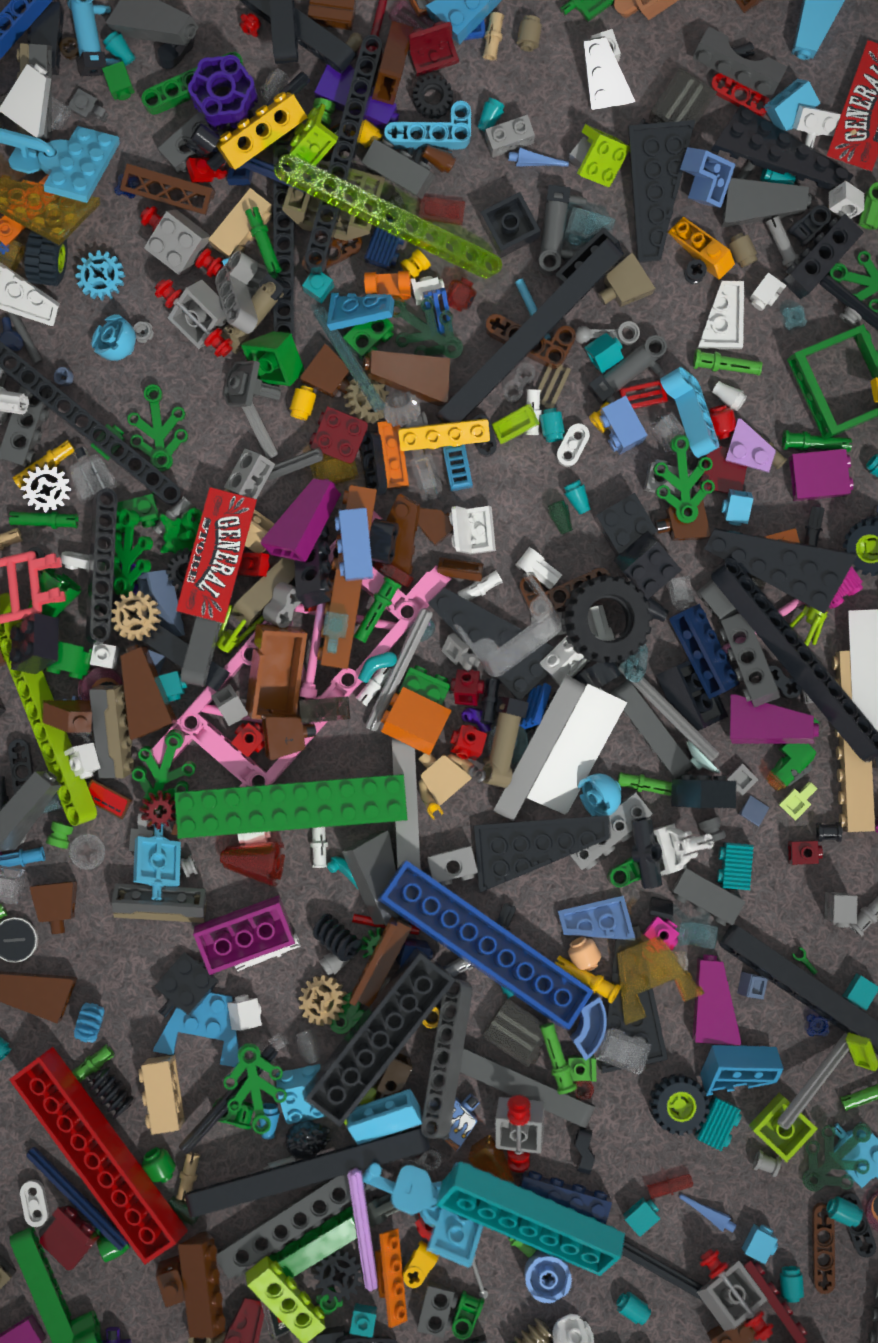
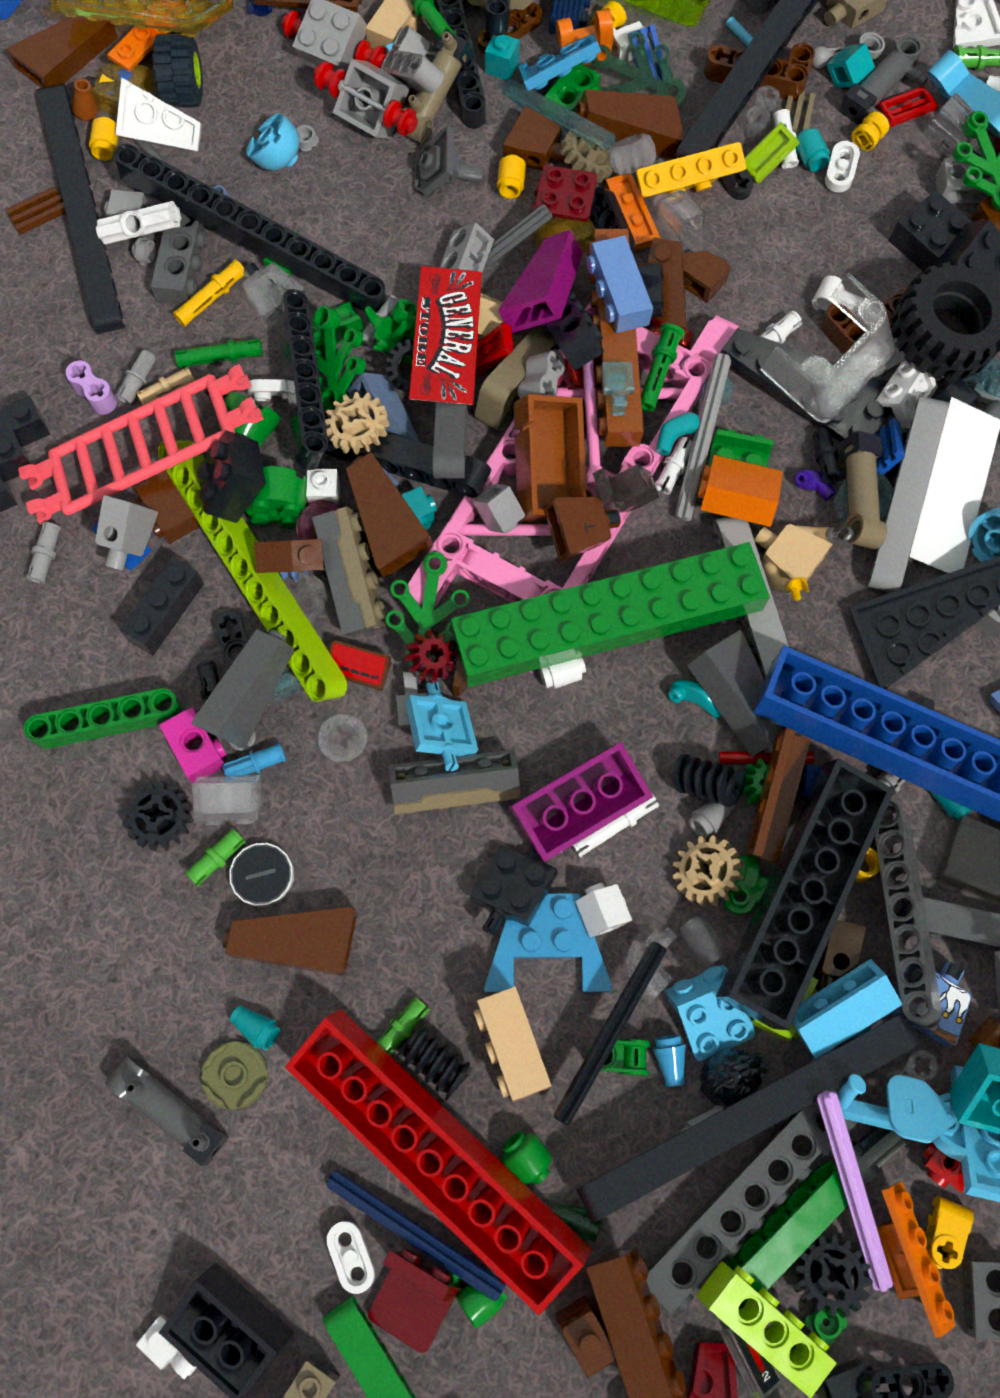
camera: 10 degrees left, 15 degrees down
gear [21,462,71,512] -> none
reddish brown torso [30,881,77,934] -> none
bright green wheel [46,821,74,849] -> none
white brick [64,743,101,779] -> none
dark azure gear [74,1003,105,1043] -> none
medium azure gear [75,250,125,301] -> none
green plant [127,384,188,472] -> none
tan pin [176,1152,200,1201] -> none
light grey bush [180,855,198,878] -> none
lime plant [216,605,264,653] -> none
clear red cone [220,841,285,886] -> none
green plant [223,1043,287,1134] -> none
red brick [231,722,264,758] -> none
green slope [241,331,305,386] -> none
light grey axle [242,402,278,459] -> none
white pin [310,827,328,868] -> none
teal brick [350,1303,377,1338] -> none
light grey brick [427,845,478,886] -> none
reddish brown tile [437,557,484,582] -> none
light grey plate [441,633,481,671] -> none
dark azure slope [443,444,473,491] -> none
clear red head [446,277,477,312] -> none
white bracket [449,506,496,554] -> none
red brick [450,725,487,761] -> none
dark red brick [451,669,484,706] -> none
clear green cone [547,500,573,534] -> none
teal cone [564,480,591,515] -> none
medium blue brick [599,396,647,455] -> none

